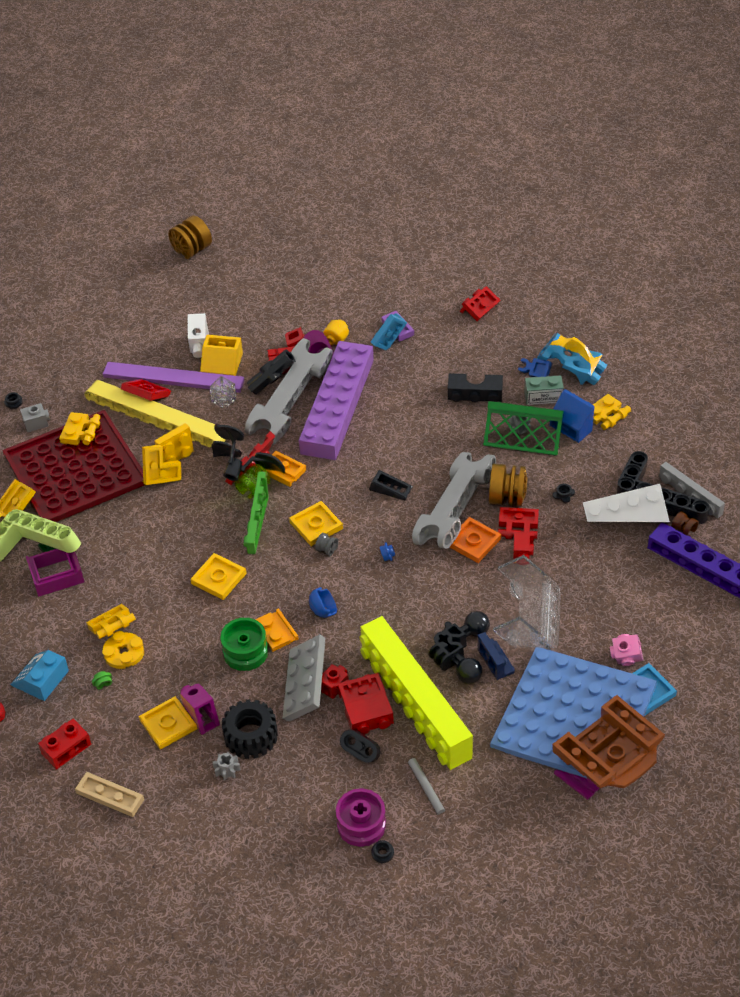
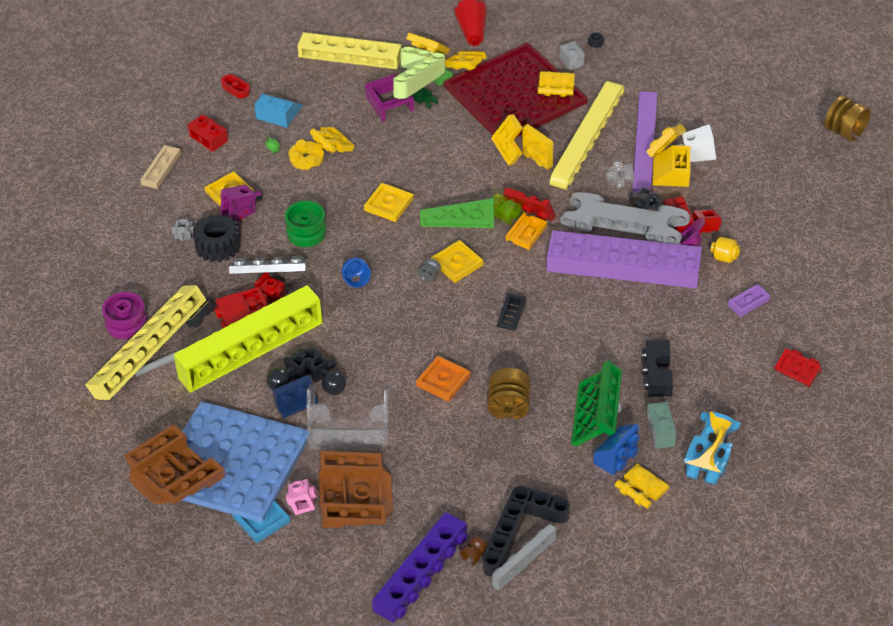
camera: 85 degrees right, 0 degrees up
red plate [121,379,171,401] -> none
black plant [212,424,285,481] -> none
light orange plate [255,608,299,652] -> none
dark azure bracket [371,313,407,350] -> none
black plate [371,840,394,863] -> none
blue plate [380,542,396,561] -> none
light grey piece [412,452,496,549] -> none
red plate [498,507,539,539] -> none
red brick [513,532,534,564] -> none
blue plate [518,358,552,377] -> none
black plate [553,484,575,503] -> none
white wedge [583,484,670,522] -> none
none -> light yellow brick [85,285,206,400]
none -> dark orange slope [318,451,394,528]
none -> yellow plate [646,124,686,157]

